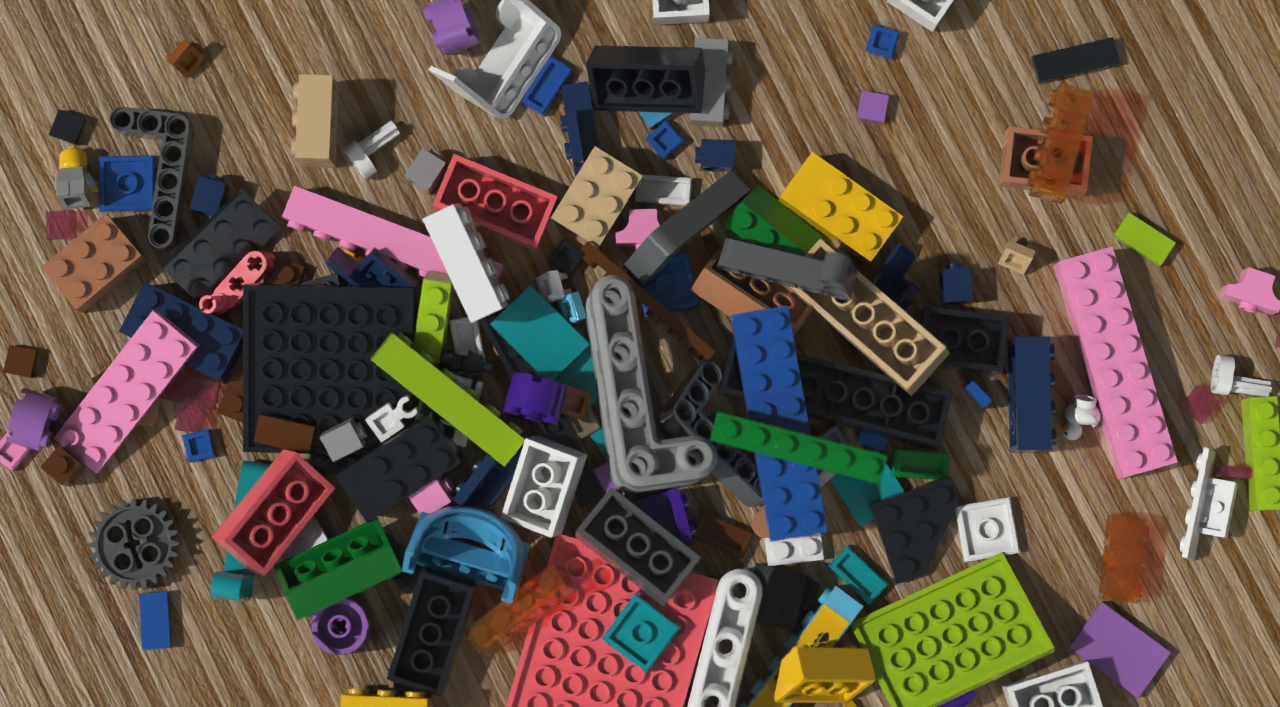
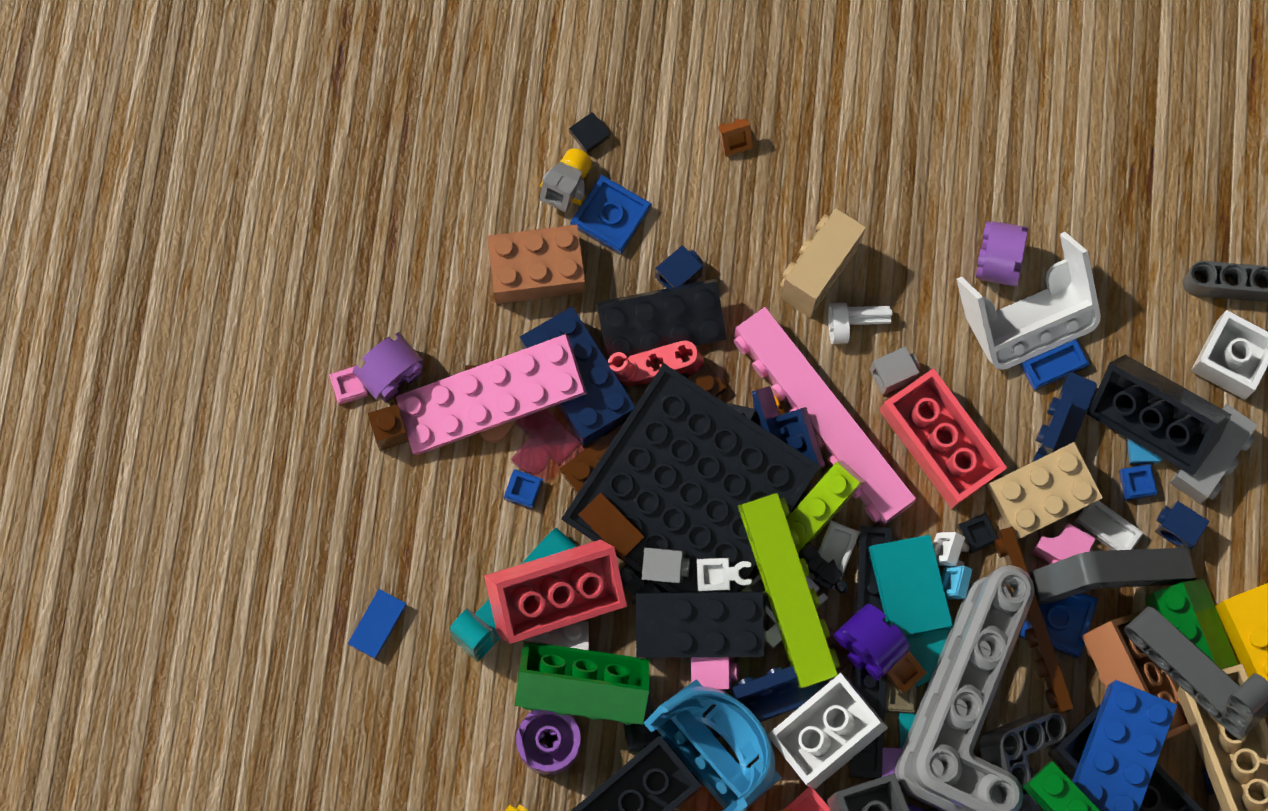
camera: 30 degrees right, 10 degrees down
reddish brown tile [3,345,39,378] -> none
clear pink tile [46,210,77,240] -> none
dark grey gear [88,498,181,590] -> none
dark grey beam [109,107,194,252] -> none
white brick [423,203,510,323] -> none

